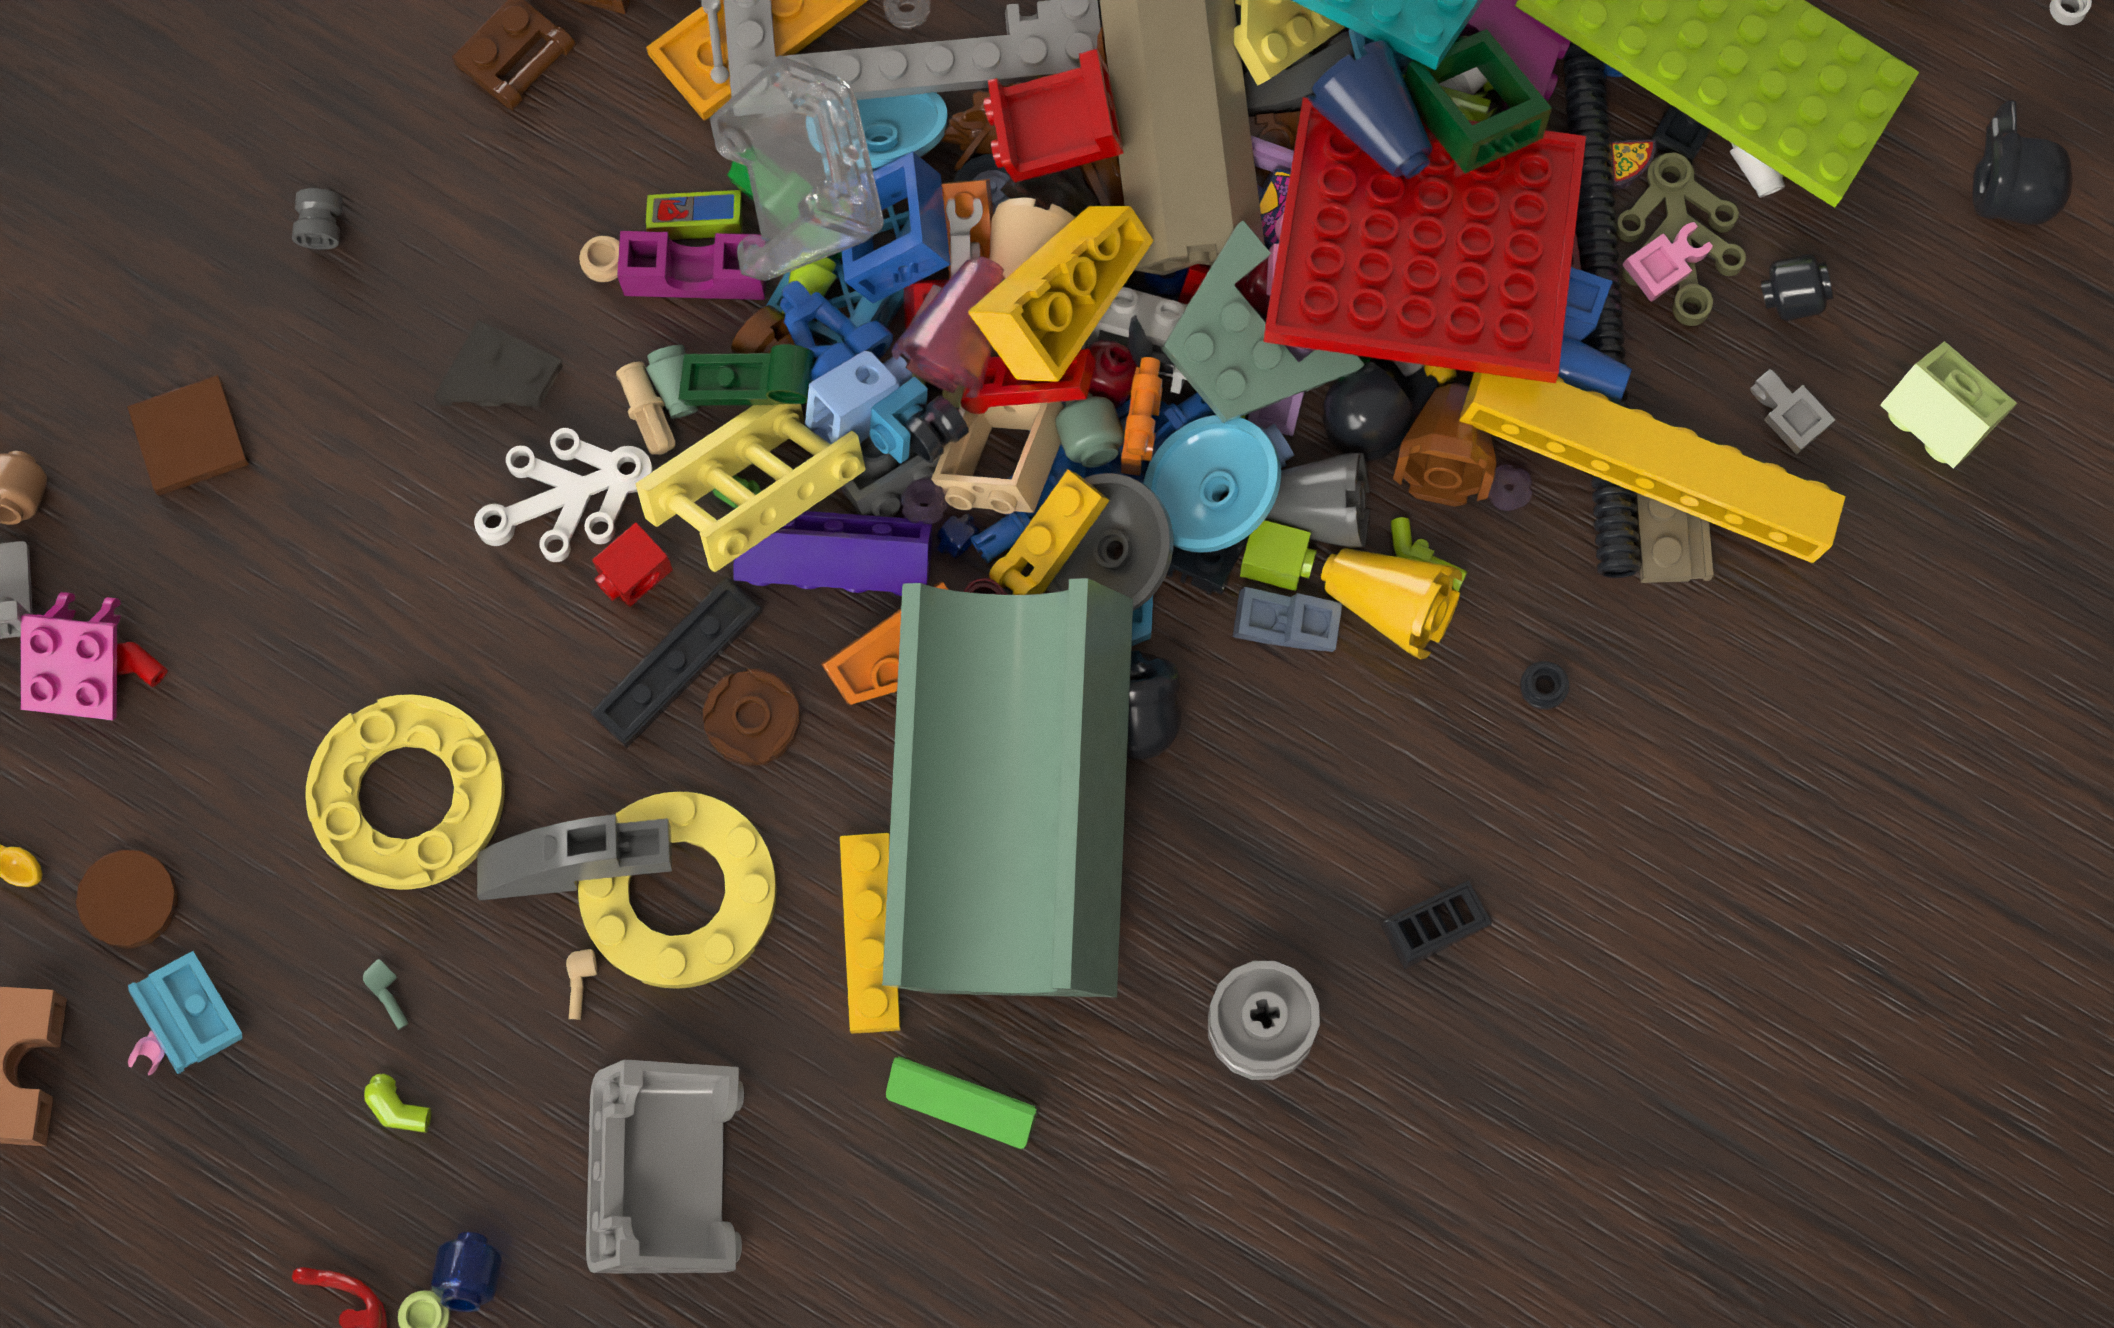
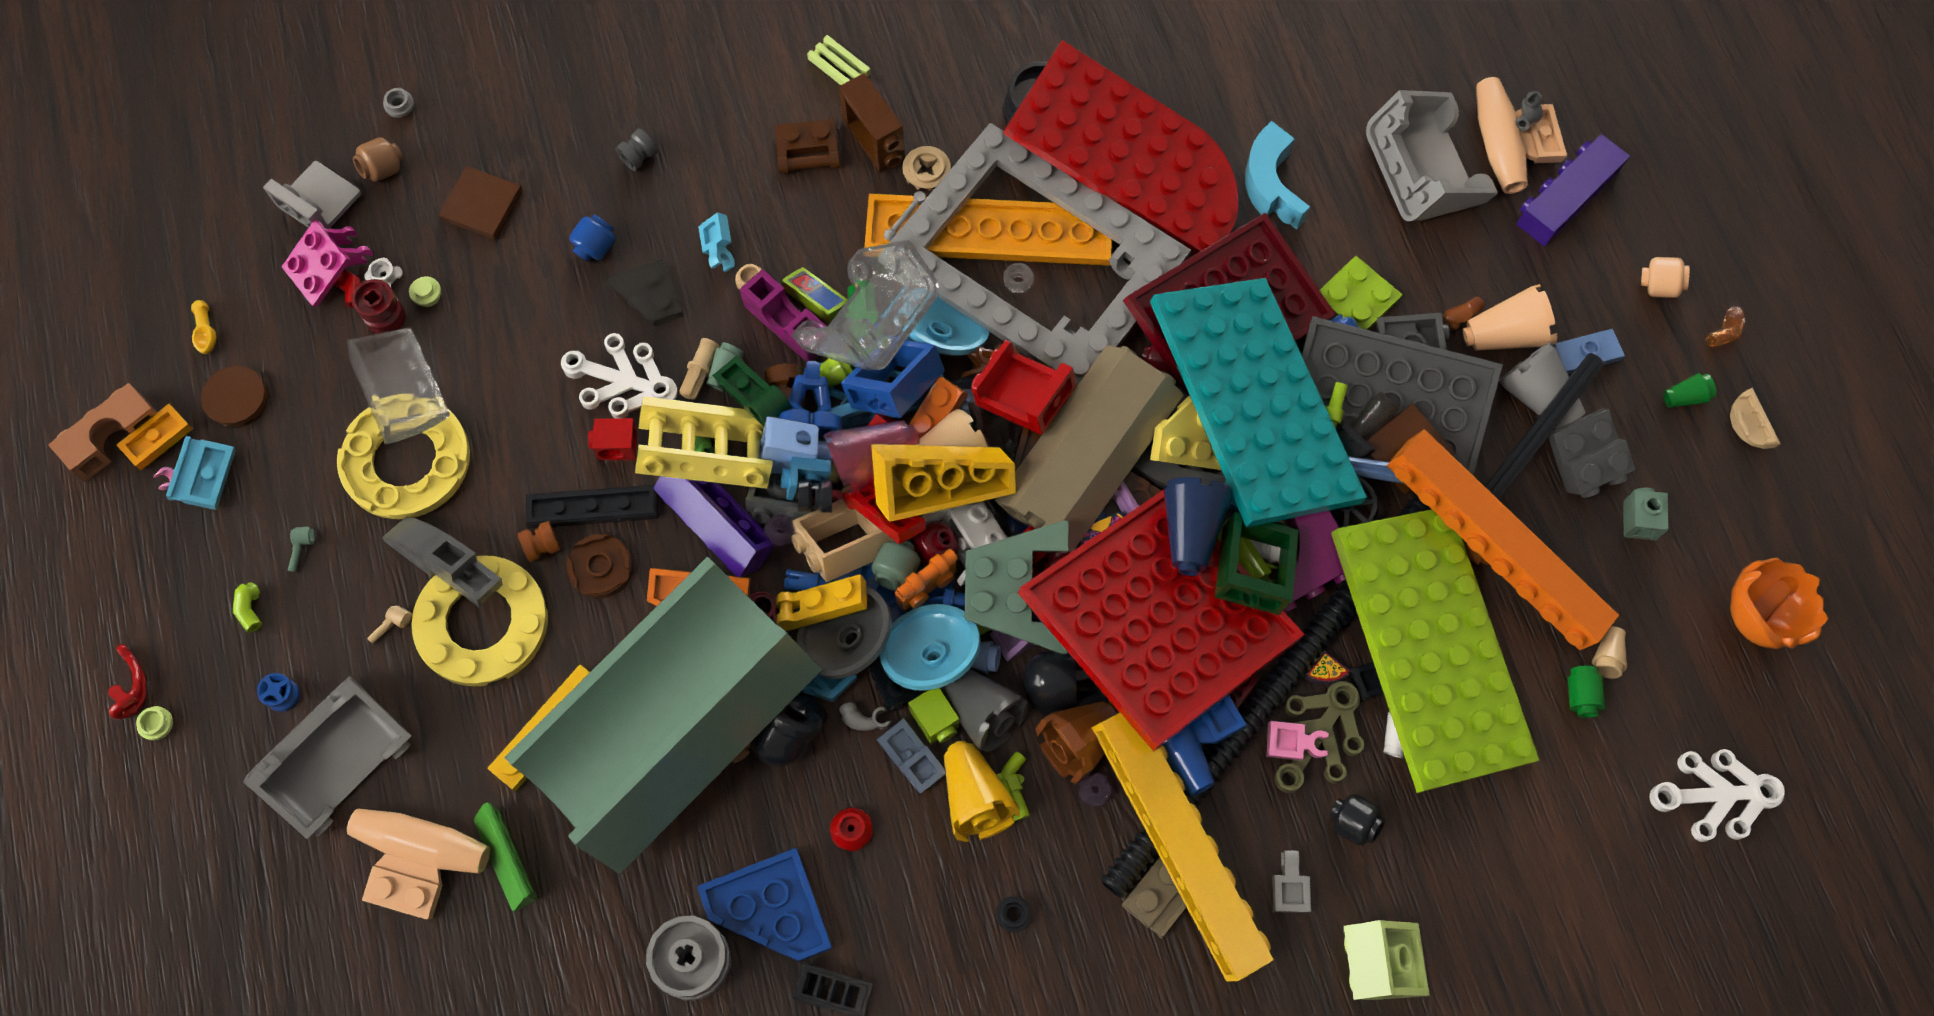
camera: 40 degrees right, 5 degrees down
clear blue head [431,1232,502,1312] -> none
clear blue plate [936,513,980,559] -> none
light grey plate [946,198,983,284] -> none
black bar [1129,315,1175,374] -> none
black piece [1972,100,2073,225] -> none
none -> light orange plate [117,404,193,471]
none -> blue wheel [257,673,300,712]
none -> clear slope [347,327,450,445]
none -> light nougat plate [347,808,490,920]
none -> dark red wheel [352,279,406,335]
none -> white plate [365,258,403,287]
none -> yellowish green plate [409,276,441,307]
none -> dark orange wheel [517,520,561,563]
none -> blue head [569,214,616,262]
none -> blue plate [697,848,833,962]
none -> medium azure plate [698,212,735,272]
none -> red plate [830,807,873,852]
none -> light grey arm [839,702,892,731]

